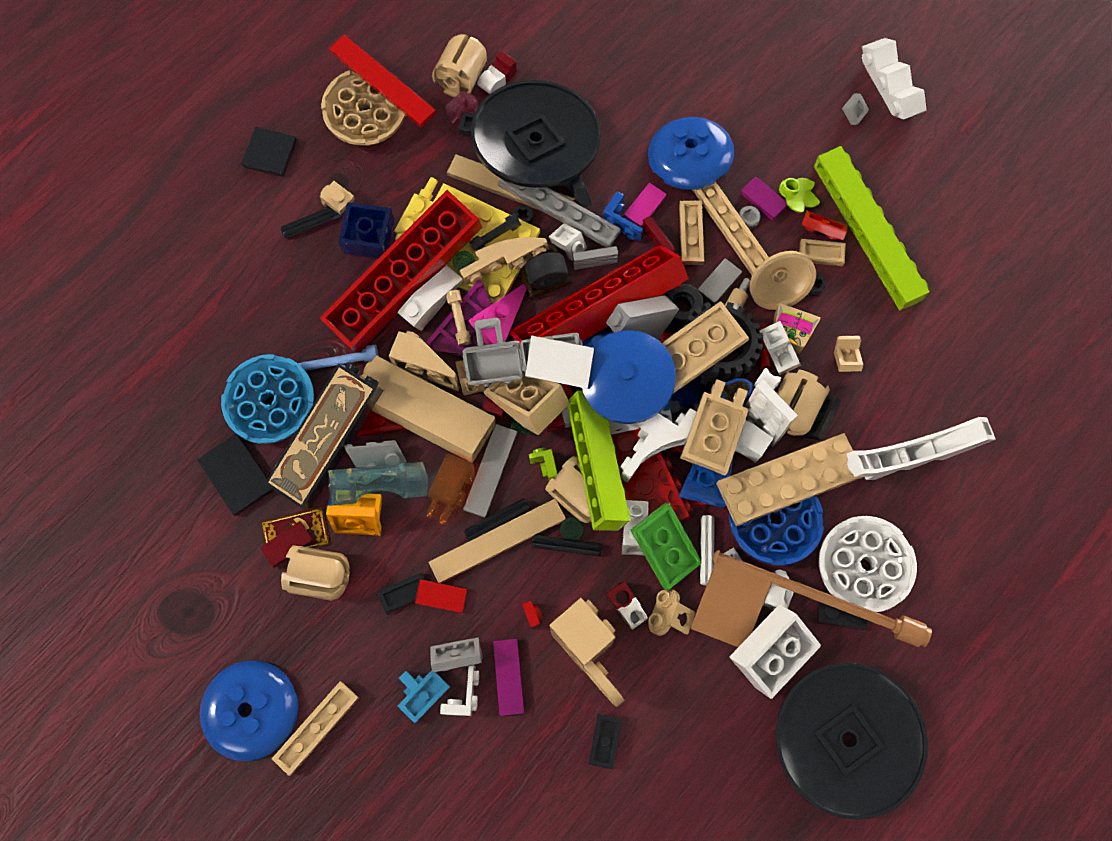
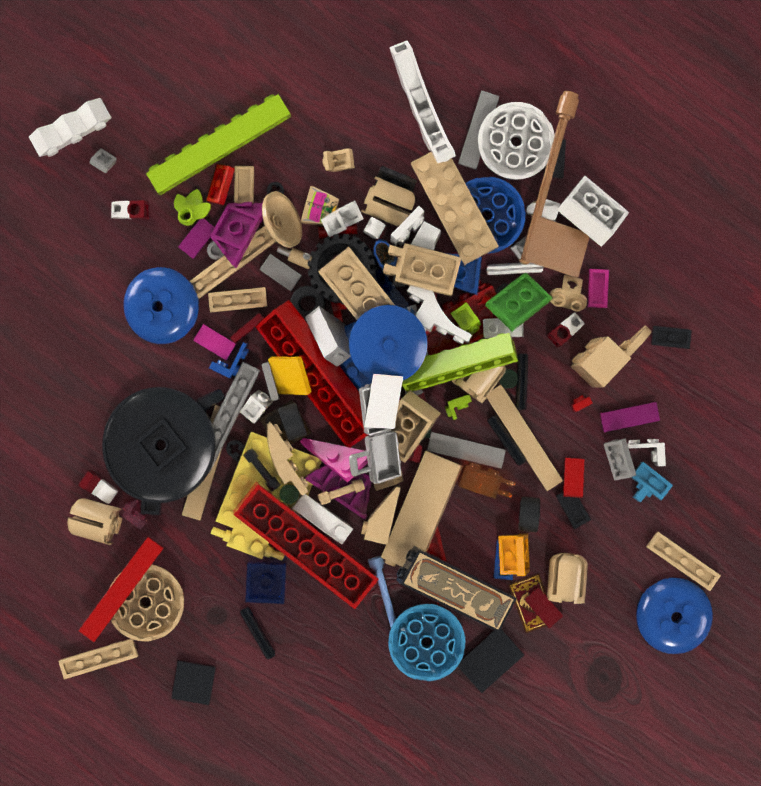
camera: 100 degrees left, 15 degrees up
tan bracket [320,181,355,215] -> none
clear light blue arch [328,462,427,506] -> none
light grey wing [344,440,407,484] -> none
black dish [775,663,928,819] -> none
none -> tan plate [58,638,139,679]
none -> leg [111,200,149,220]
none -> magenta wing [210,202,263,268]
none -> yellow tile [268,356,312,395]
none -> lime bracket [451,302,481,335]
none -> light grey tile [458,90,500,170]
none -> black tyre [518,497,540,533]
none -> dark pink tile [587,269,609,308]

